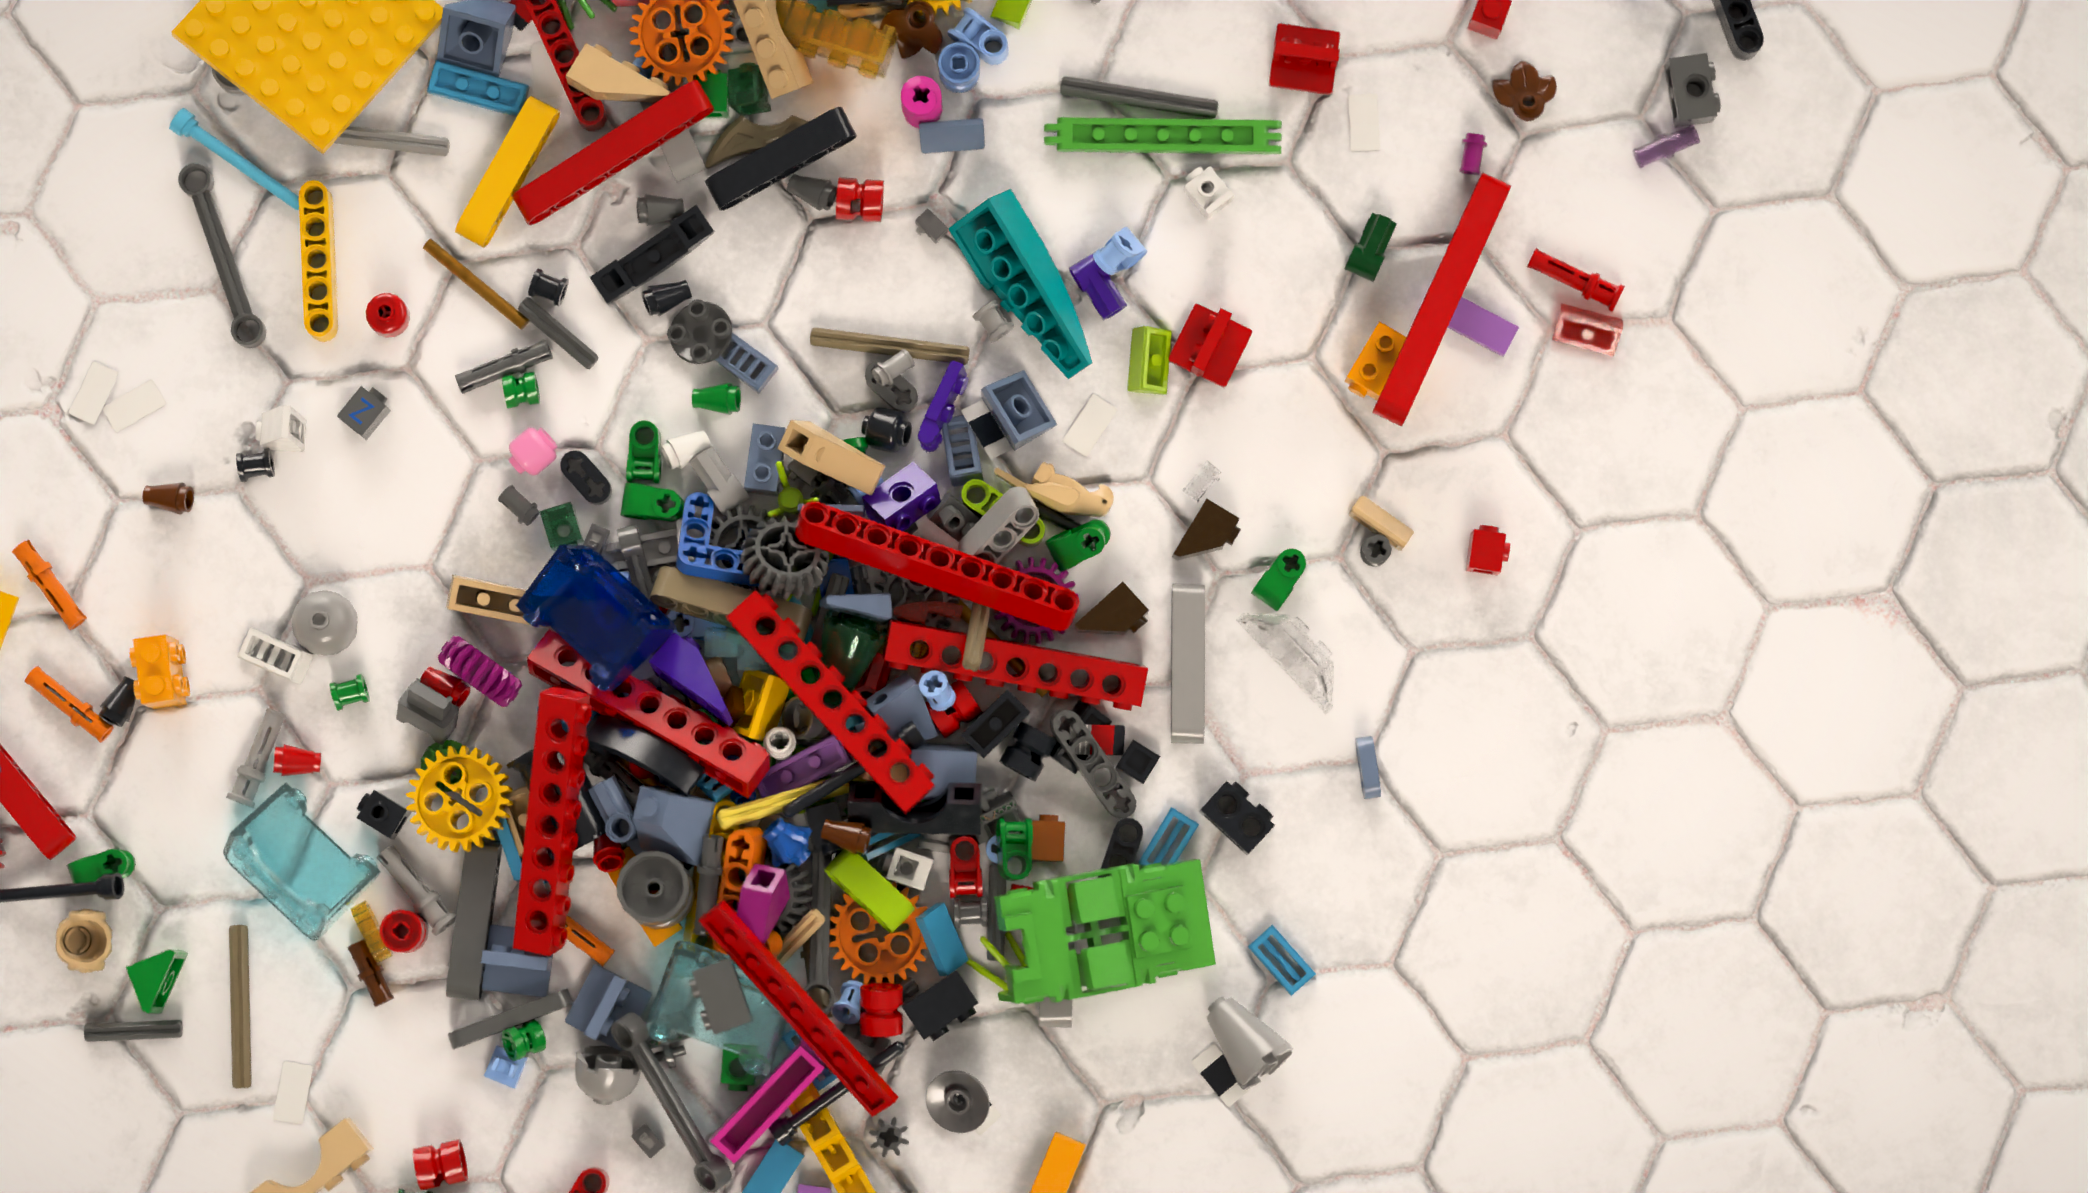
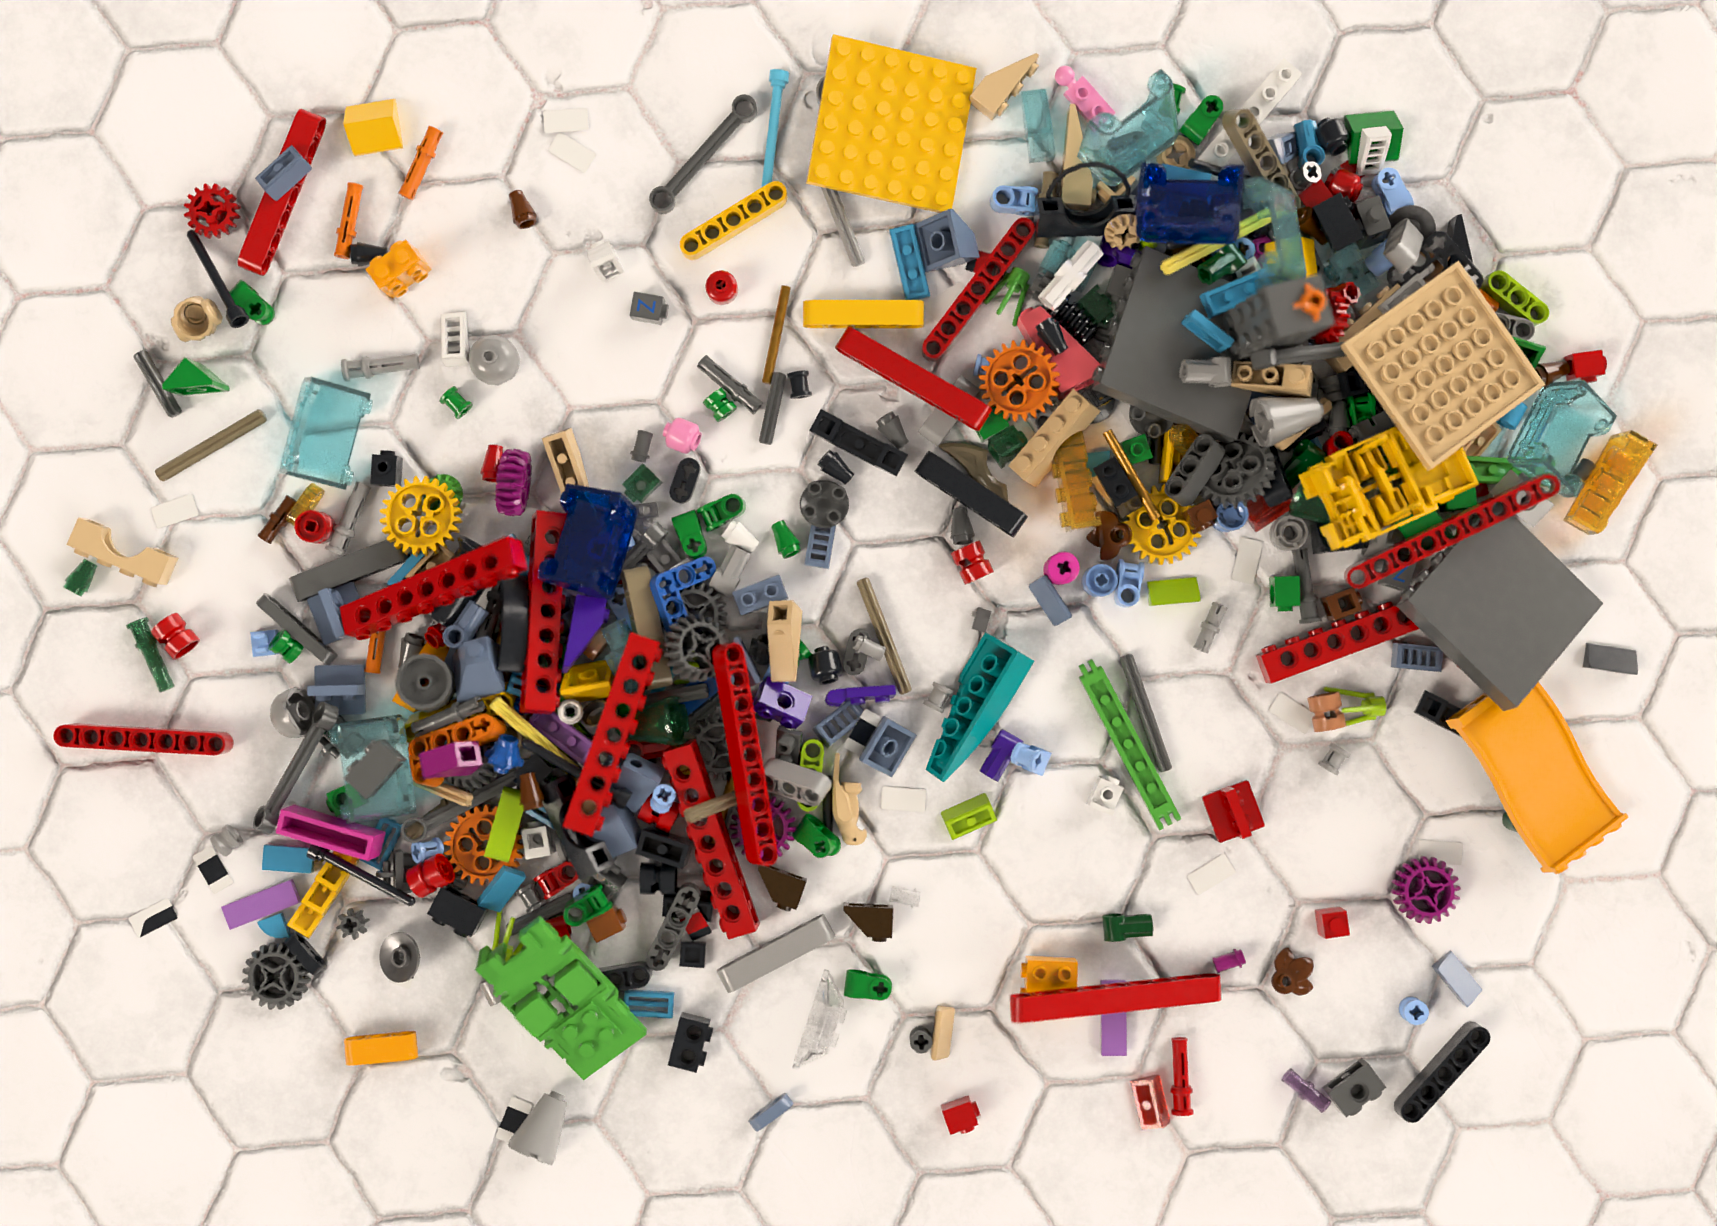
camera: 60 degrees right, 5 degrees up
black bush [236,448,275,482] -> none
red cone [273,744,321,777] -> none
dark grey piece [396,678,459,745] -> none
tan slope [566,43,670,103] -> none
flat silver piece [631,1124,665,1159] -> none
red tile [698,900,898,1117] -> none
reddish brown tile [718,685,745,729] -> none
lime plant [768,461,819,518] -> none
sand blue slope [819,593,892,622] -> none
clear red slope [893,601,964,625] -> none
red bracket [1168,304,1252,388] -> none
dark azure tile [1248,925,1316,996] -> none
none -> dark grey cone [398,633,425,668]

